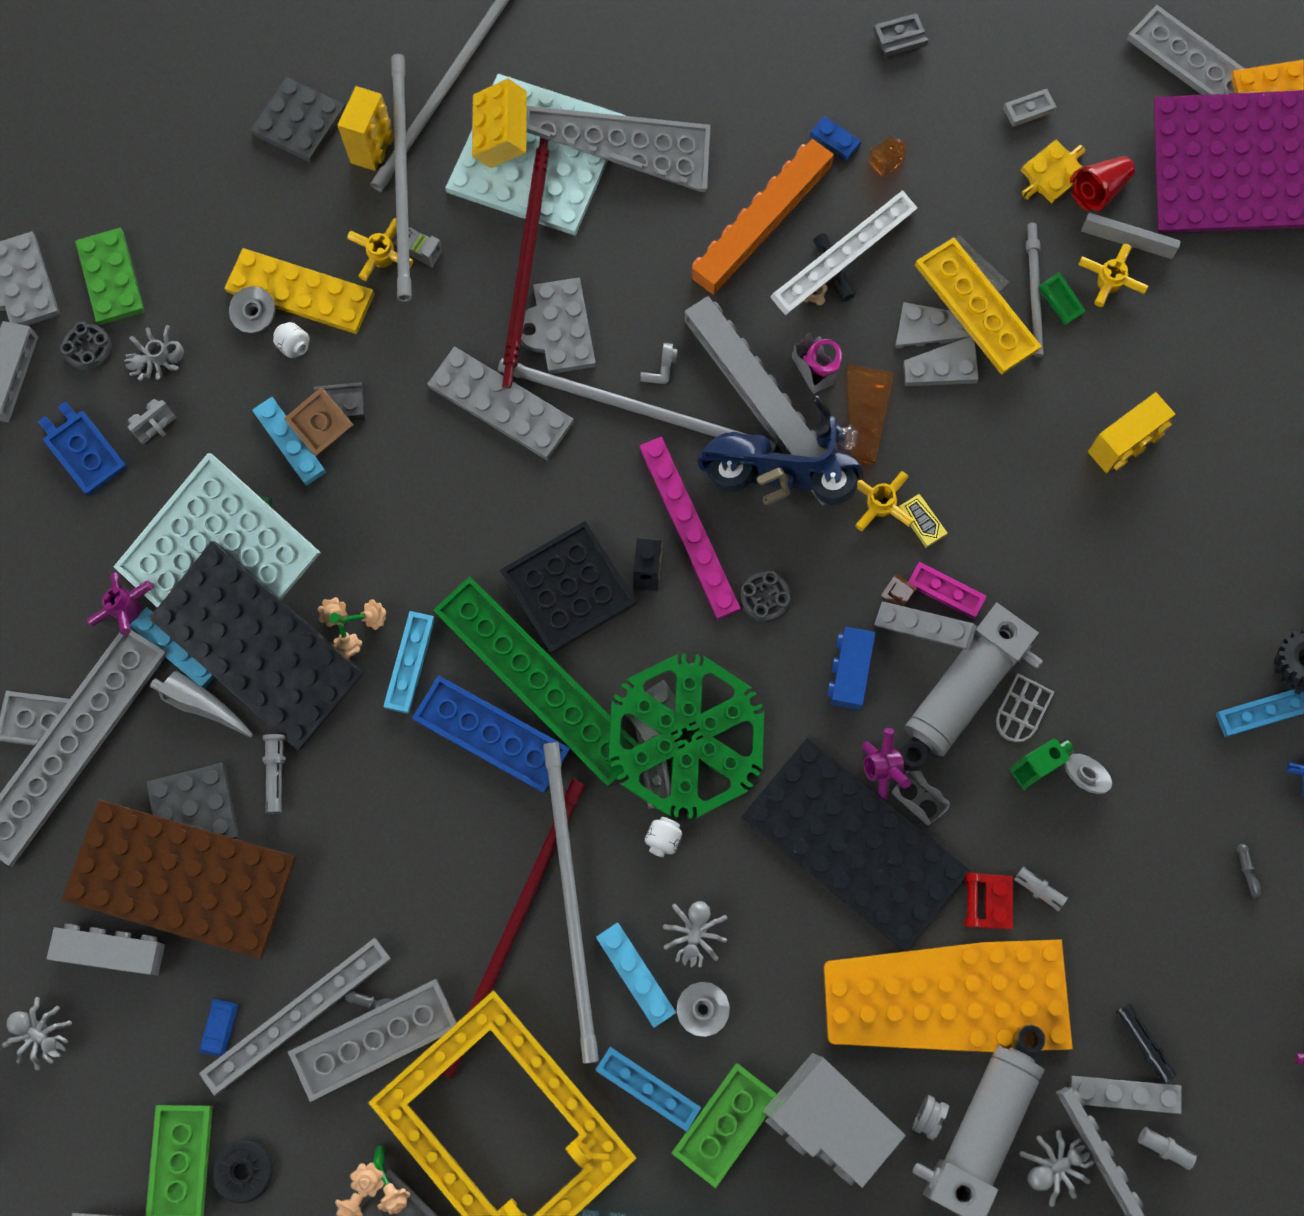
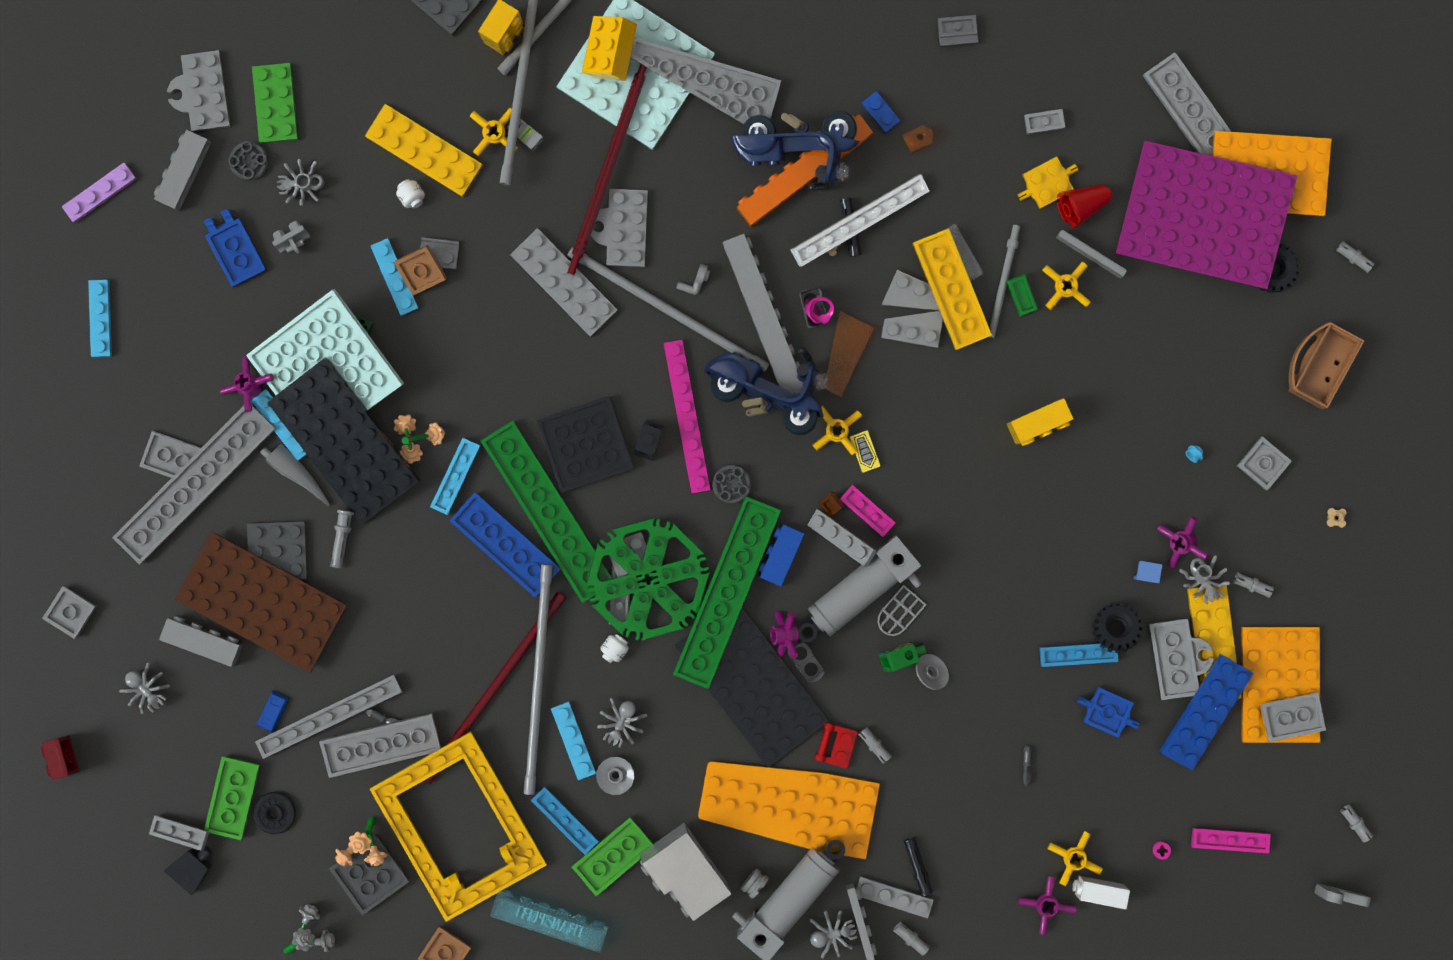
camera: 10 degrees right, 15 degrees up
light grey dish [229,286,275,333] -> none
none -> green plate [673,497,782,689]
none -> dark blue piece [731,111,860,191]

